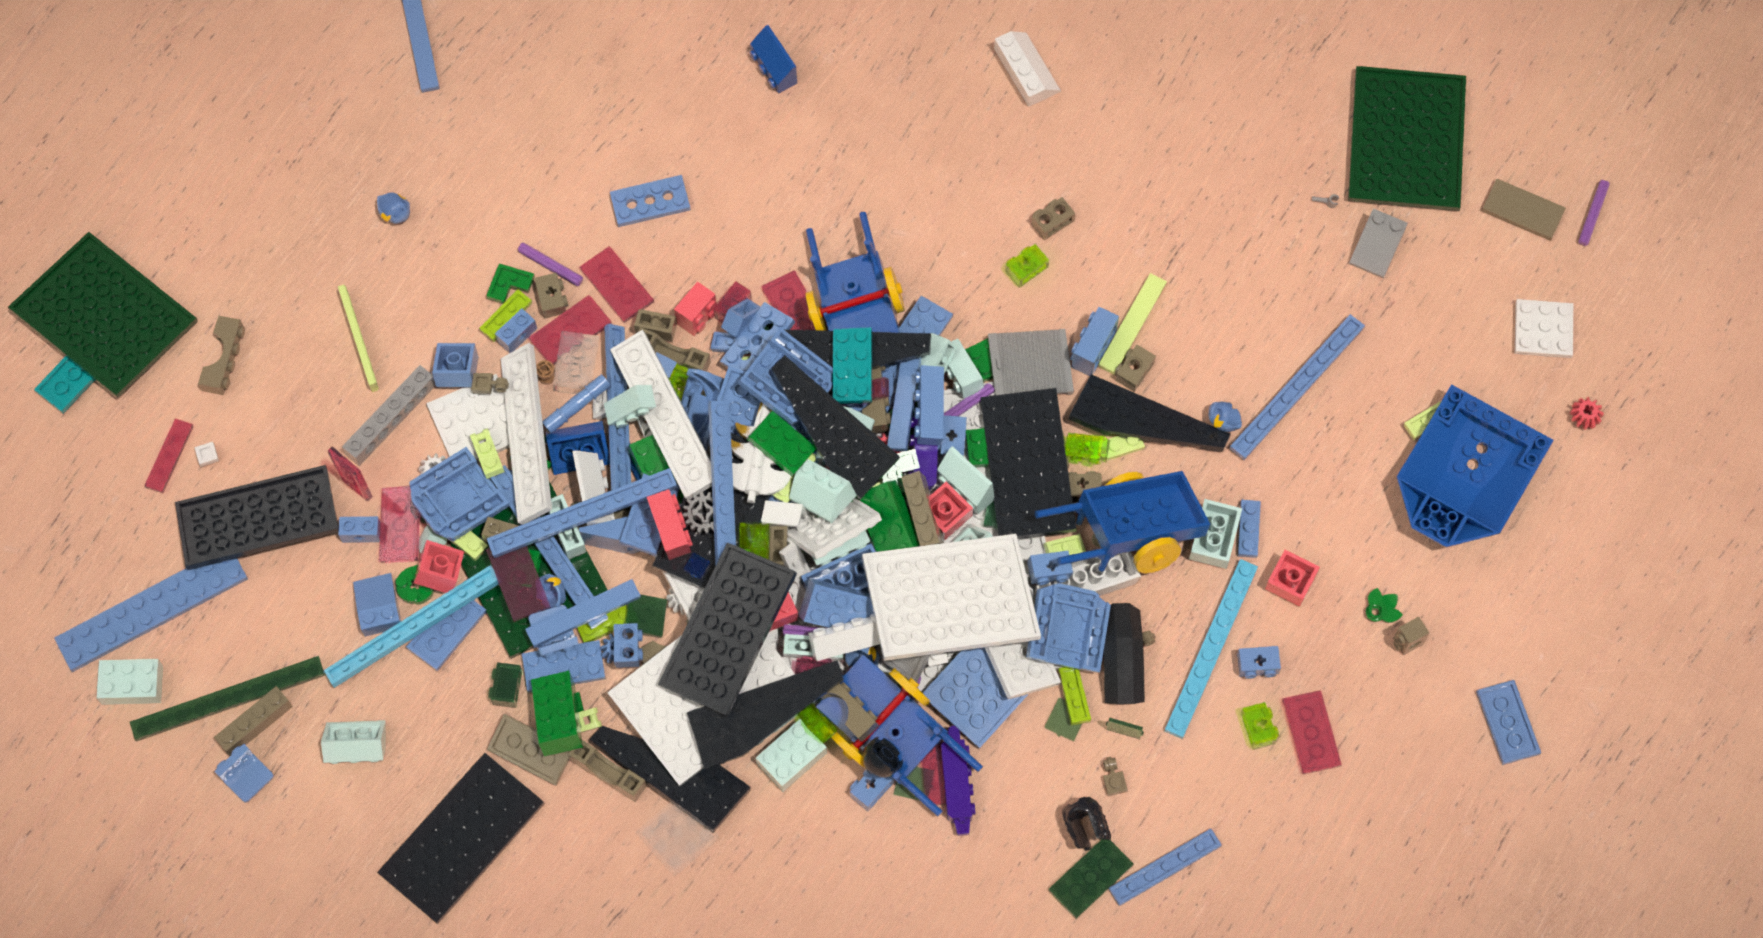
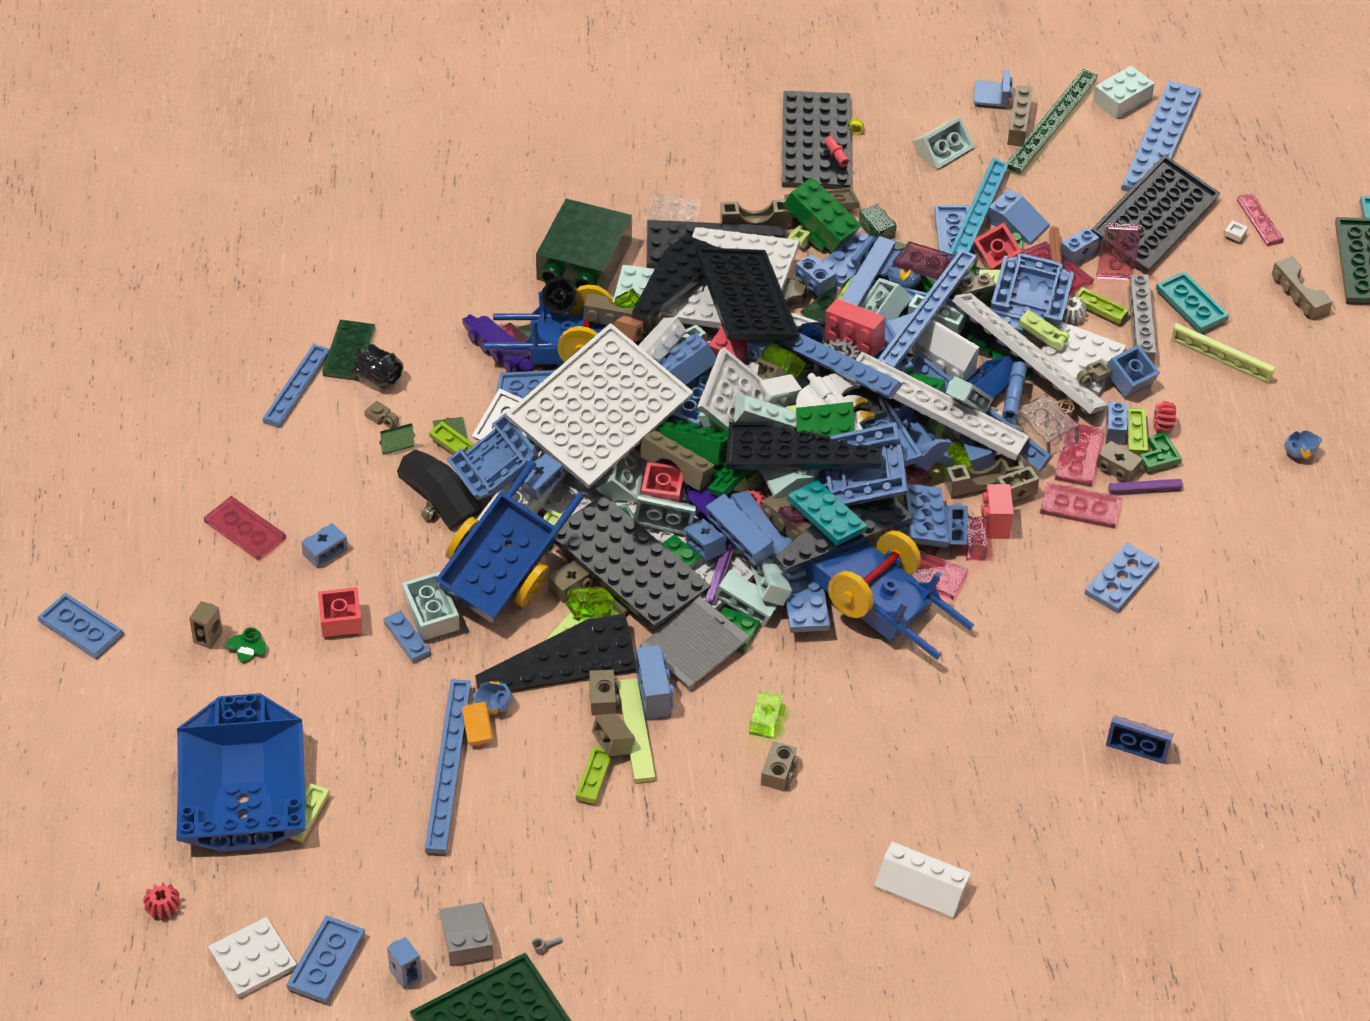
camera: 140 degrees right, 20 degrees down
medium azure plate [1164,559,1258,739] -> none
clear neon green brick [1241,702,1279,750] -> none
none -> medium blue plate [286,915,365,1004]
none -> medium blue brick [387,937,422,989]
none -> light orange slope [462,702,493,747]
none -> dark green brick [536,198,632,291]
none -> lime plate [575,746,612,804]
none -> dark tan brick [591,713,635,756]
none -> nougat brick [614,316,644,343]
none -> coral pin [824,136,850,167]
none -> neon yellow plate [848,119,865,135]
none -> light aqua slope [859,278,912,321]
none -> nougat axle [1049,226,1062,264]
none -> lime plate [1073,287,1129,325]
none -> coral gear [1153,401,1177,433]
none -> teal plate [1156,271,1229,333]

